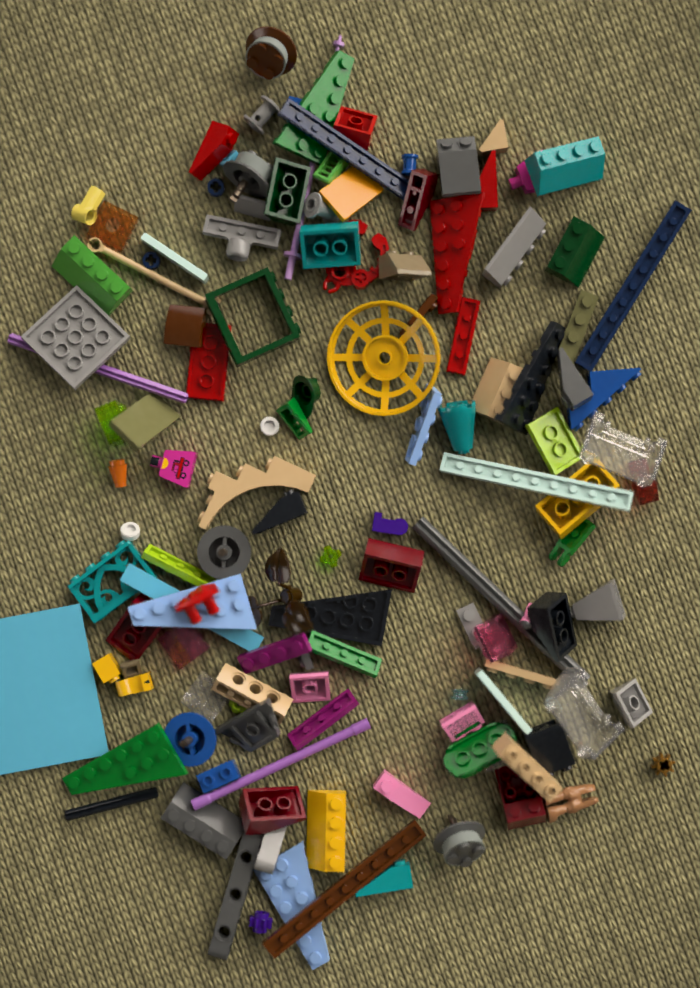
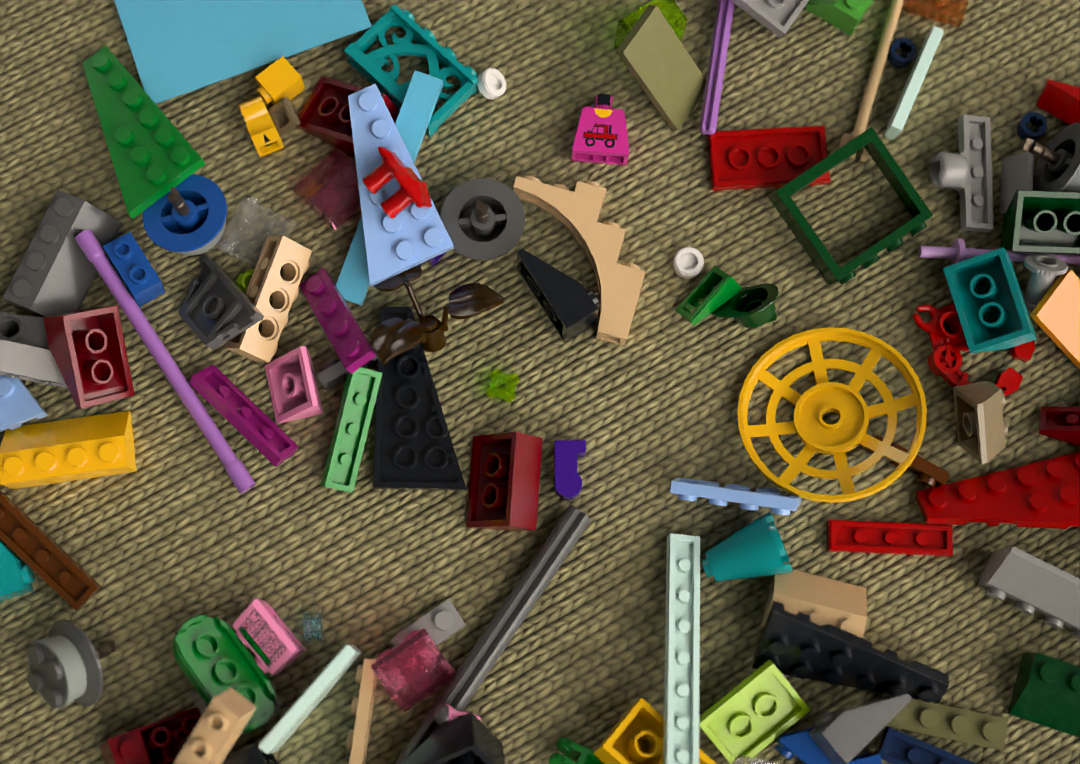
camera: 70 degrees right, 10 degrees down
black axle [65,787,159,821] -> none
orange cone [108,459,127,488] -> none
lime plate [141,544,217,586] -> none
reddish brown slope [164,304,207,348] -> none
bright pink slope [373,769,431,819] -> none

